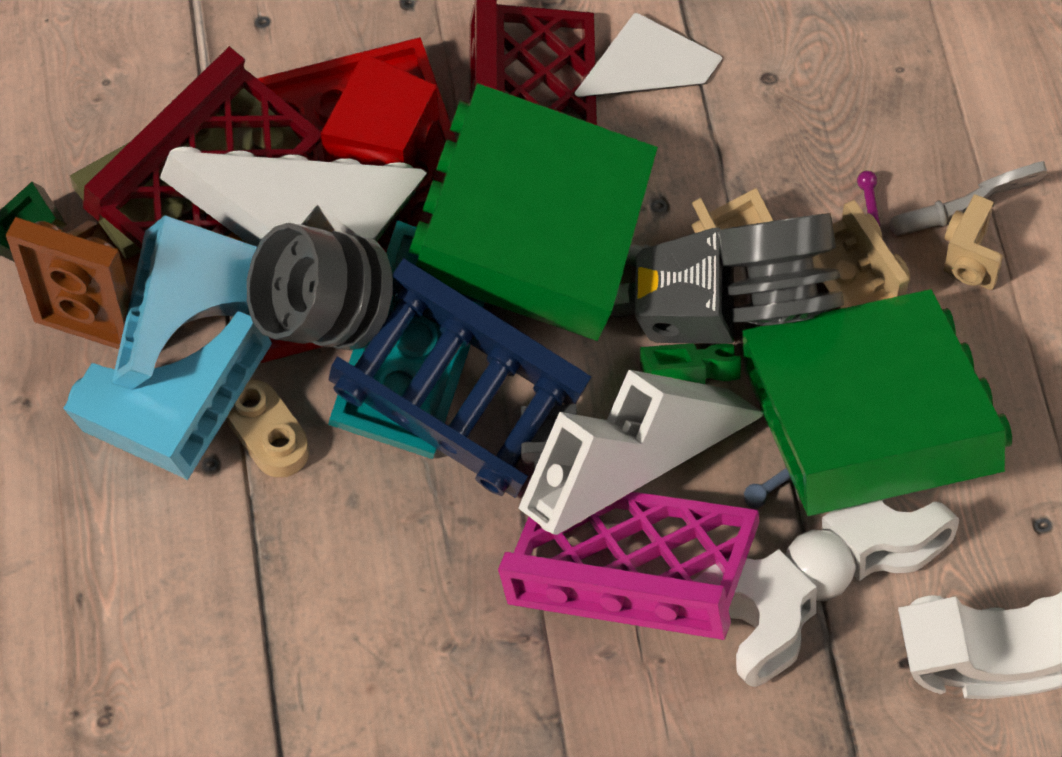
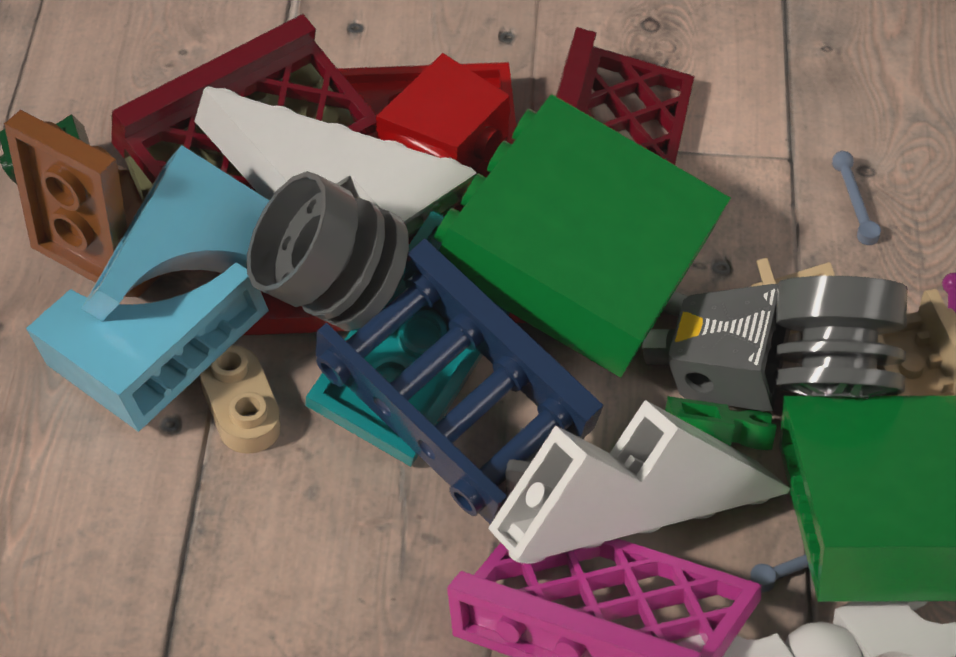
camera: 10 degrees right, 10 degrees down
white sticker [575,13,722,97] -> none
none -> sand blue hinge [832,151,881,245]

